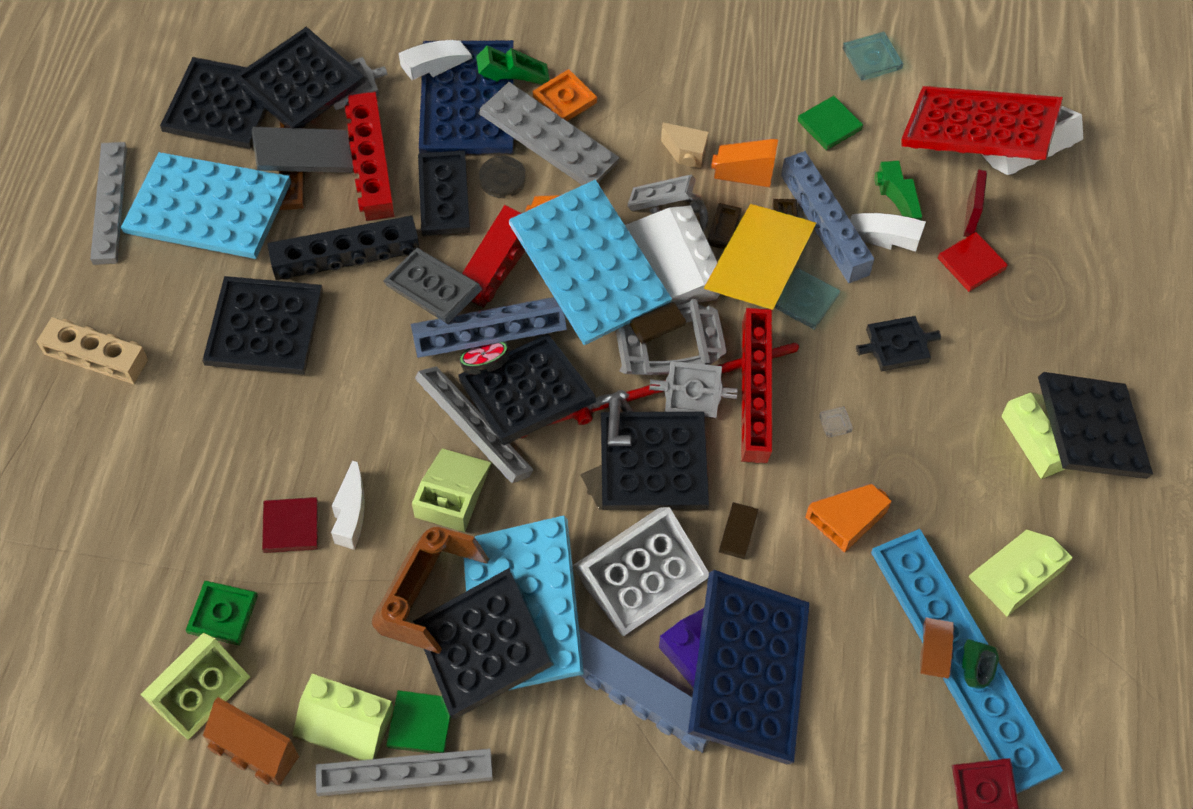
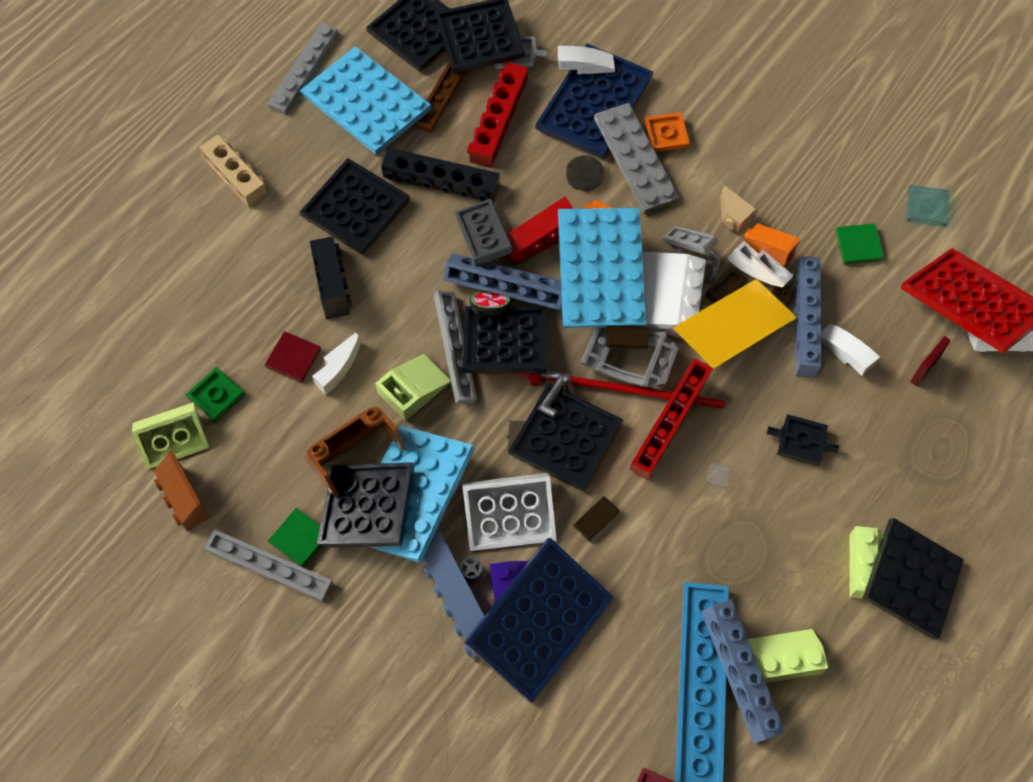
camera: 30 degrees right, 5 degrees up
dark grey tile [252,127,353,173] -> none
yellowish green slope [293,674,394,760] -> none
black plate [418,151,470,236] -> none
green slope [476,45,550,85] -> none
light grey plate [649,361,738,418] -> none
clear light blue tile [774,268,840,330] -> none
orange slope [805,484,892,552] -> none
green slope [874,161,923,221] -> none
dark orange slope [920,617,954,679] -> none
red tile [937,232,1008,292] -> none
dark green rock [962,639,999,689] -> none
none -> black wedge [309,236,352,319]
none -> flat silver wheel [460,557,483,584]
none -> sand blue brick [701,599,785,744]
none -> white slope [727,241,793,287]

